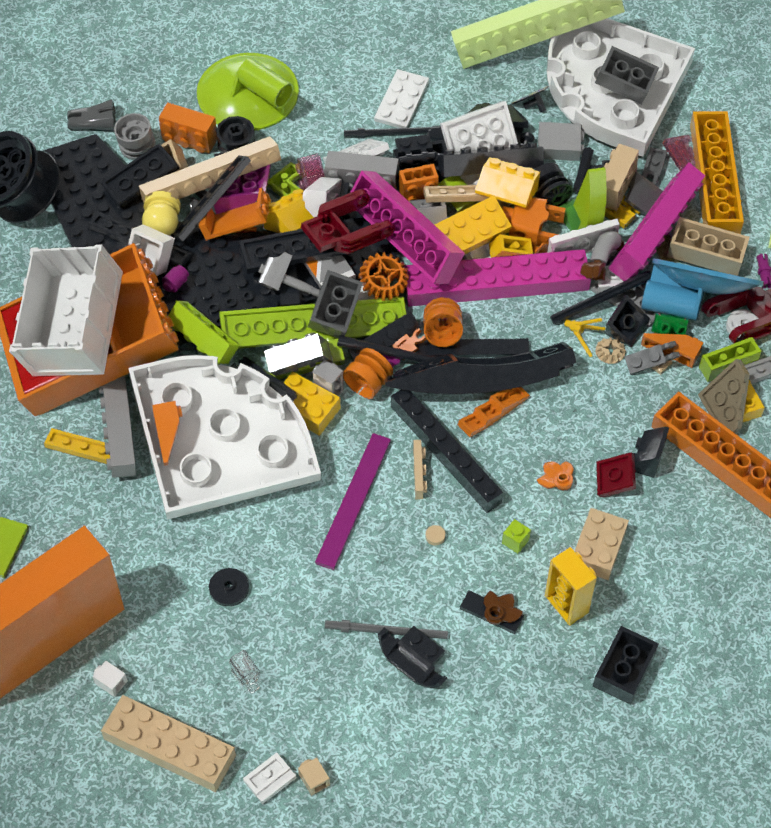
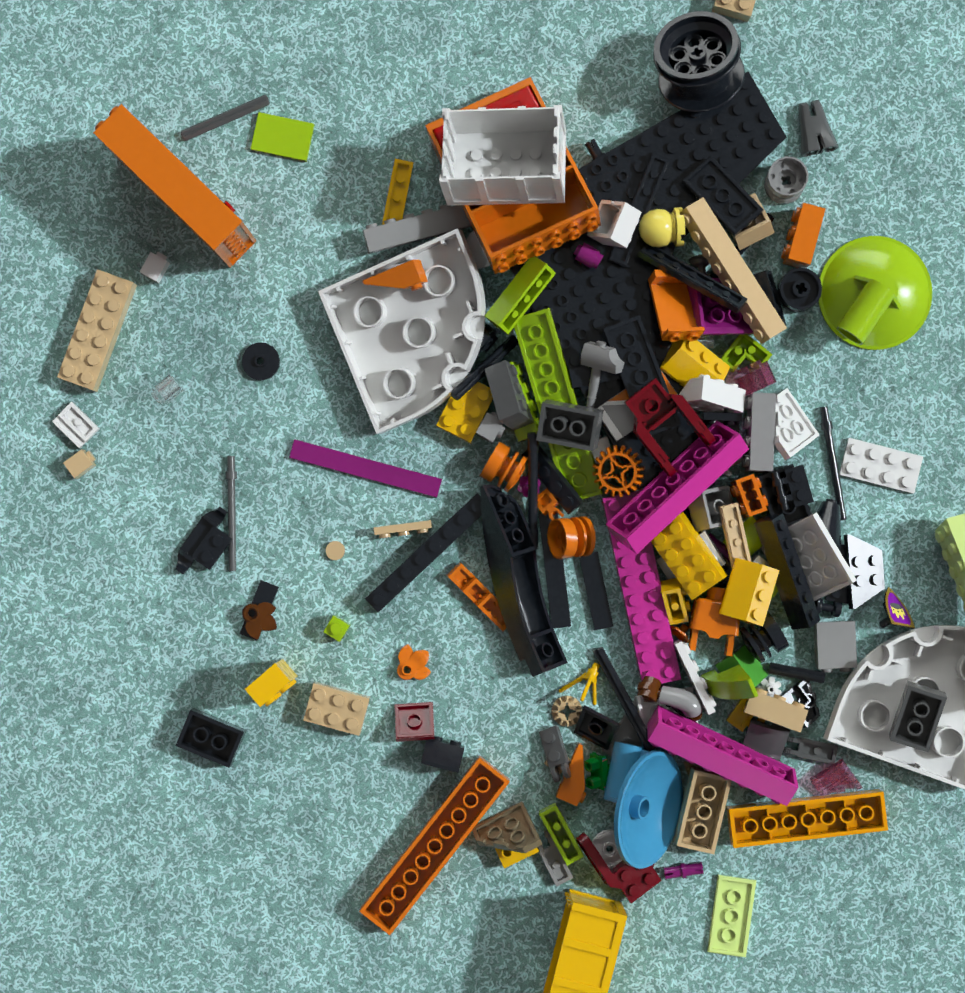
camera: 85 degrees right, 30 degrees up
none -> black tile [579,551,614,630]

